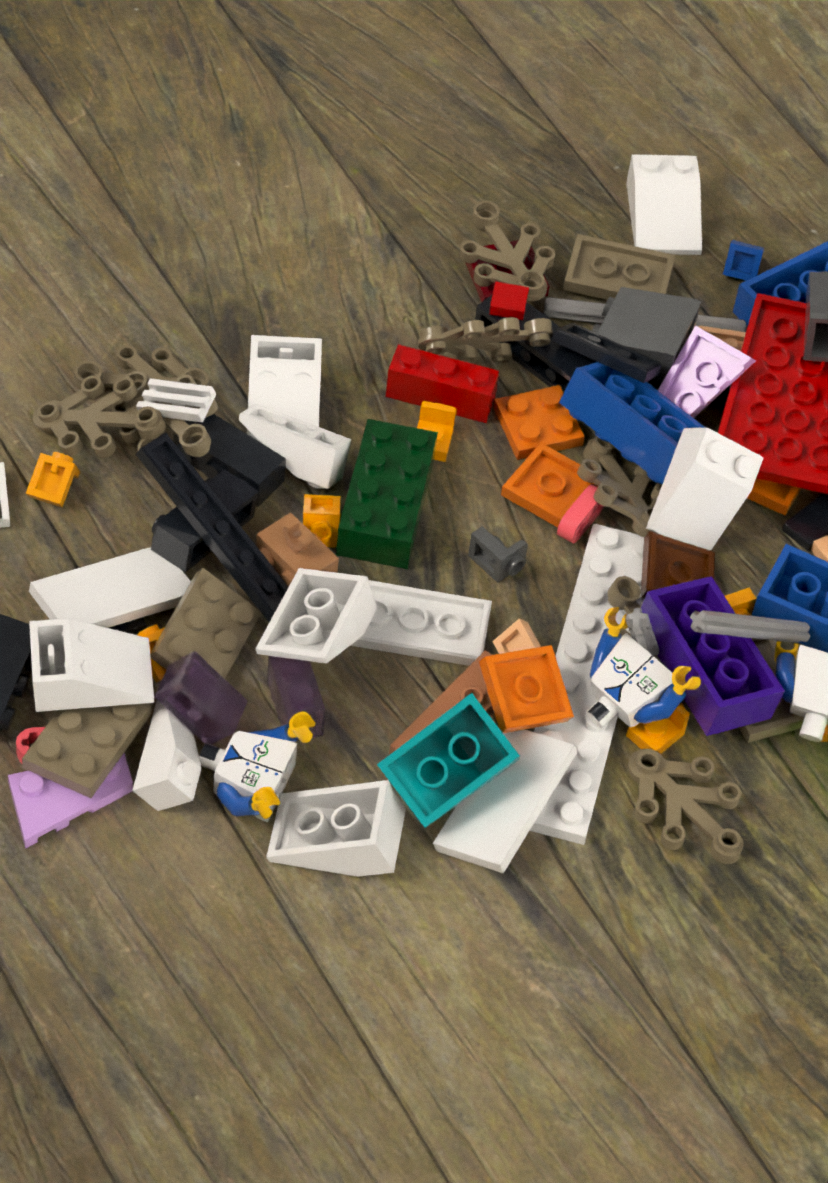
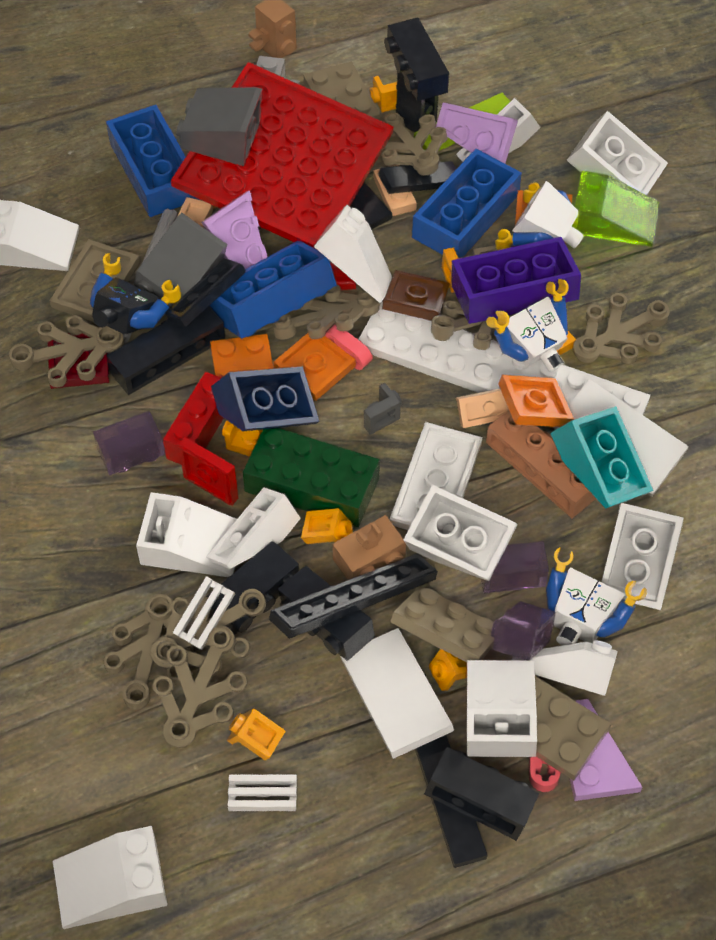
camera: 75 degrees left, 5 degrees up
dark tan plant [418,317,553,363] -> none
red tile [489,281,529,320] -> none
light grey axle [625,608,659,656] -> none
light grey axle [690,610,811,643] -> none
blue tile [723,240,764,281] -> none
none -> torso [90,253,181,334]
none -> clear purple brick [93,411,165,476]
none -> red tile [178,437,239,506]
none -> dark blue slope [211,366,320,431]

